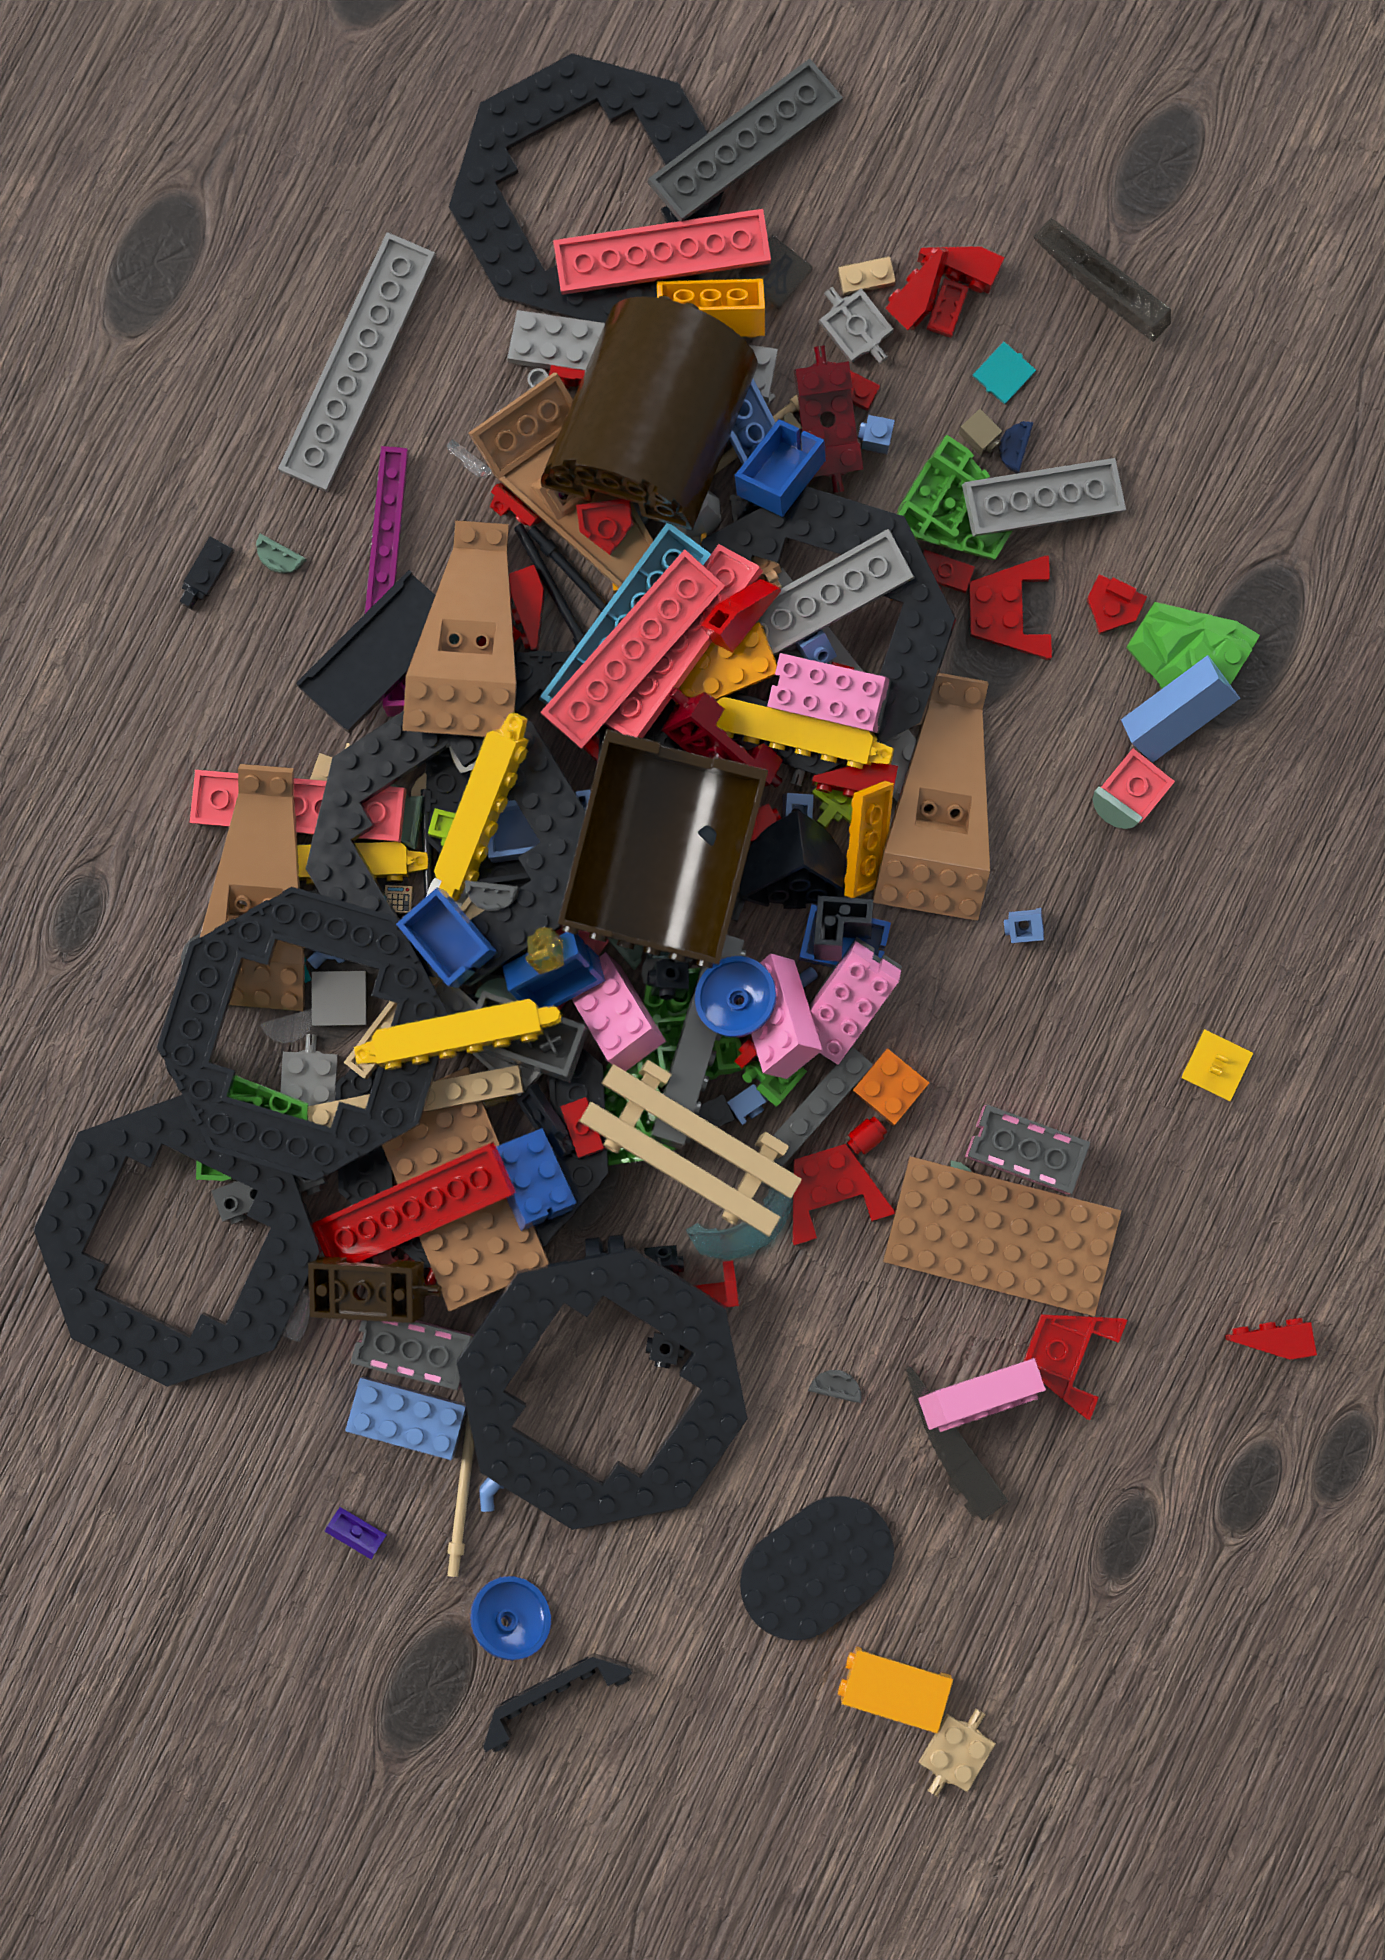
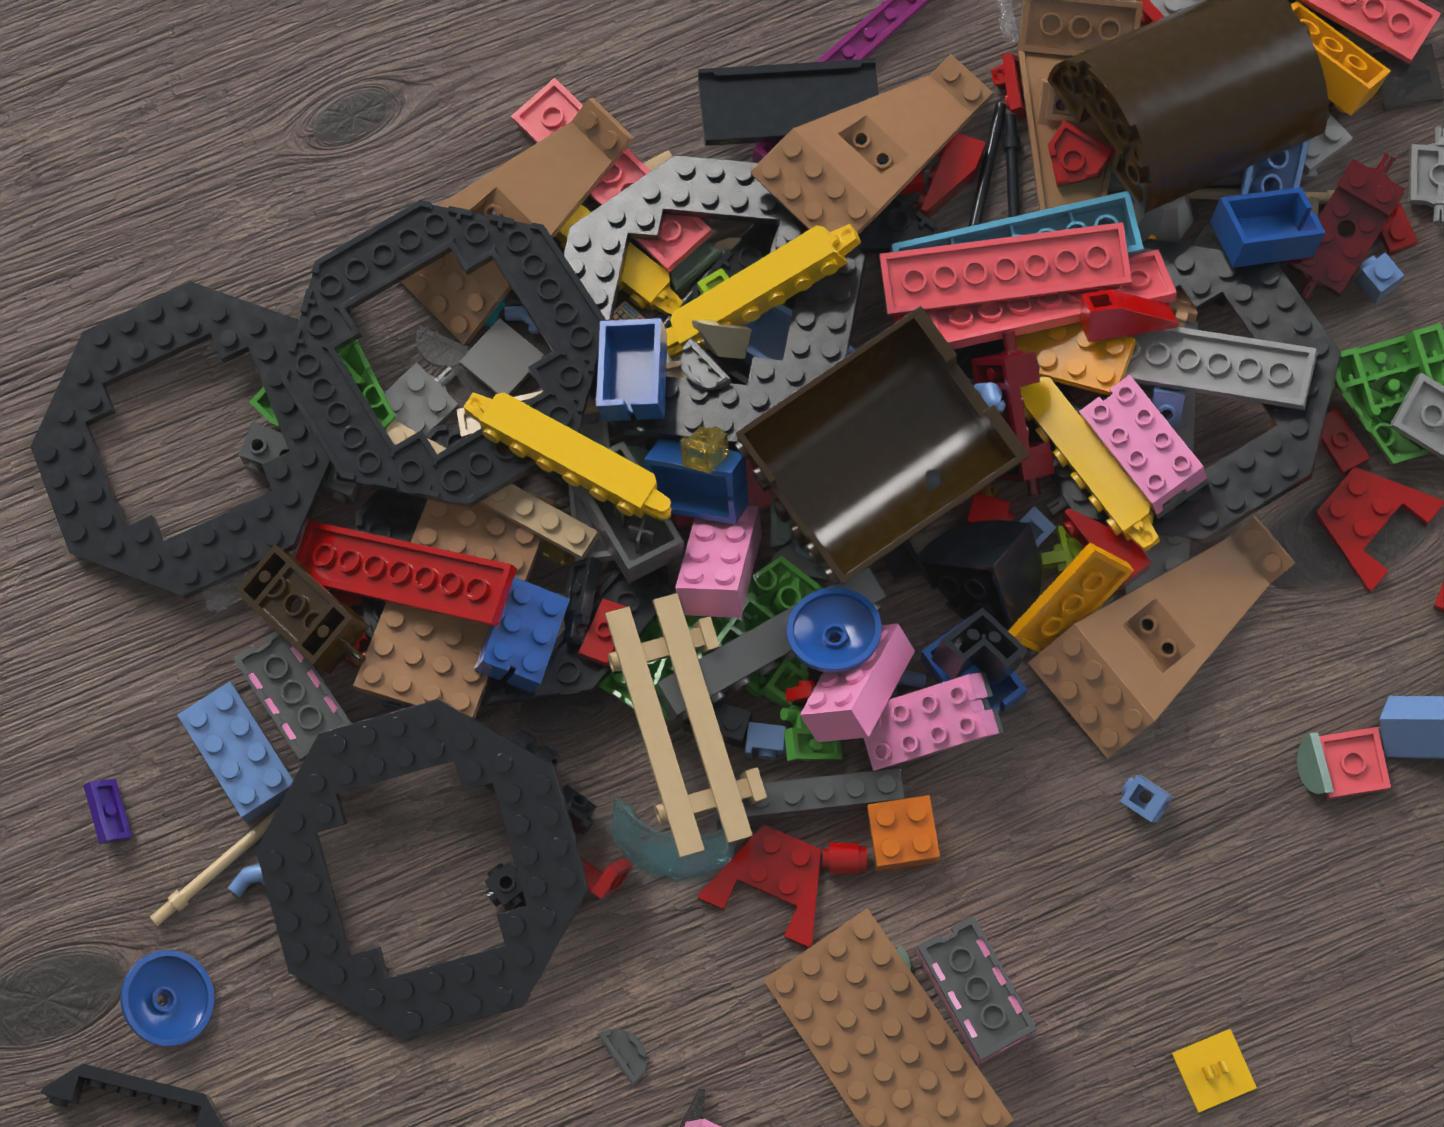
camera: 40 degrees right, 10 degrees down
black brick [647,959,689,1000] -> none
none -> dark tan slope [692,320,752,359]
none -> medium blue arm [974,382,1006,413]

